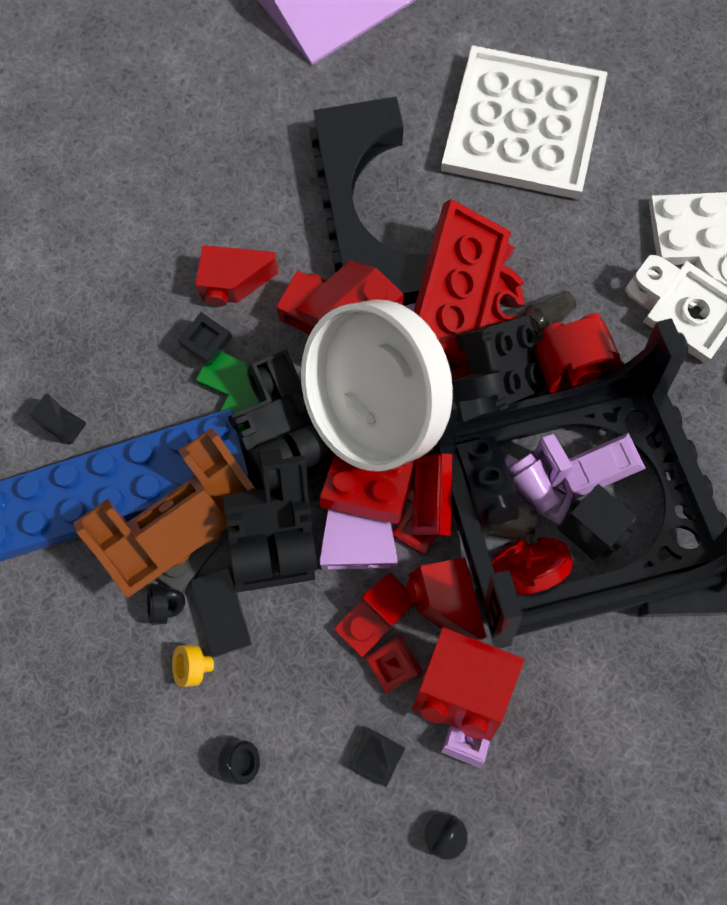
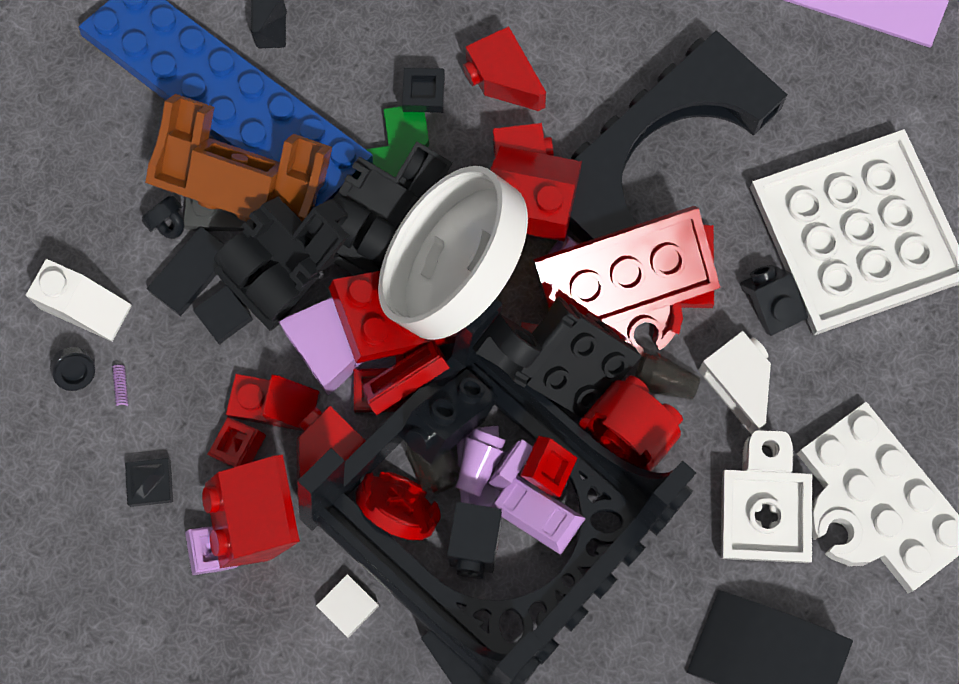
camera: 55 degrees right, 0 degrees up
yellow tile [172,644,214,687] -> none
black tile [425,813,468,859] -> none
none -> white slope [26,259,132,342]
none -> lavender leg [112,365,128,406]
none -> black tile [193,285,253,345]
none -> white tile [316,574,379,638]
none -> red plate [520,436,577,497]
none -> white slope [698,331,771,435]
none -> black bracket [740,265,808,336]

